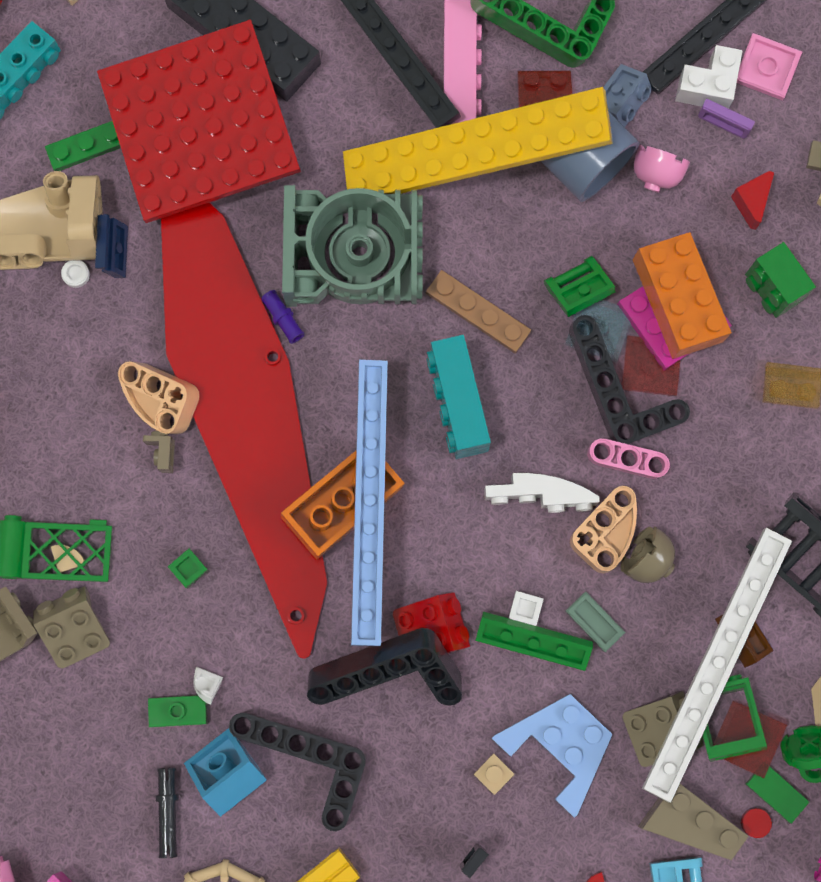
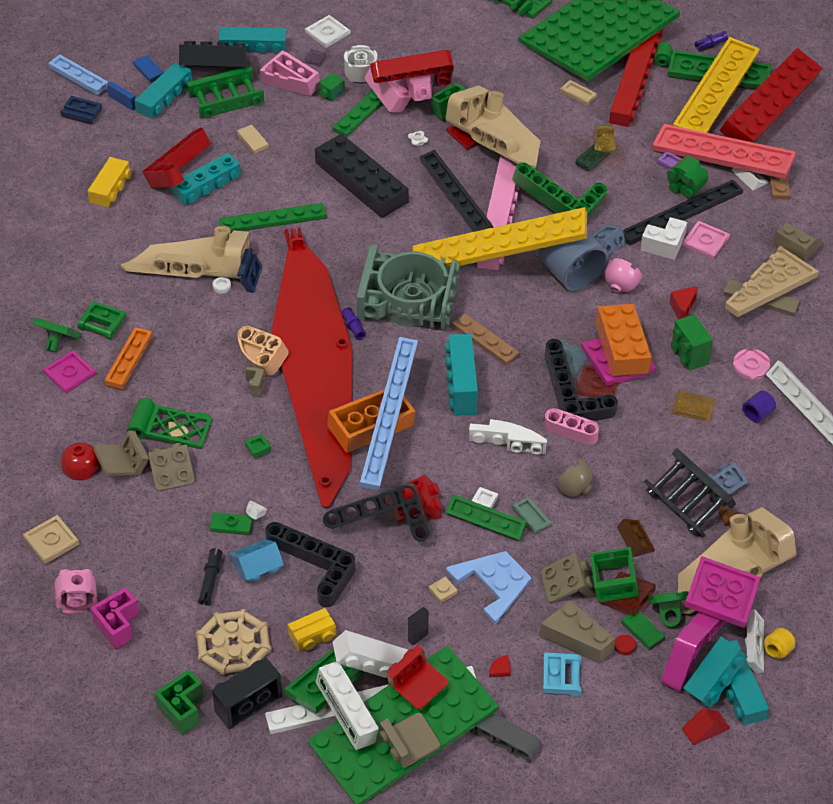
camera: 10 degrees right, 30 degrees down
red plate [97,20,301,223] -> none
green plate [544,255,616,317] -> none
light nougat beam [570,486,637,574] -> none
white plate [642,528,792,803] -> none
medium lavender tile [698,98,755,139] -> none

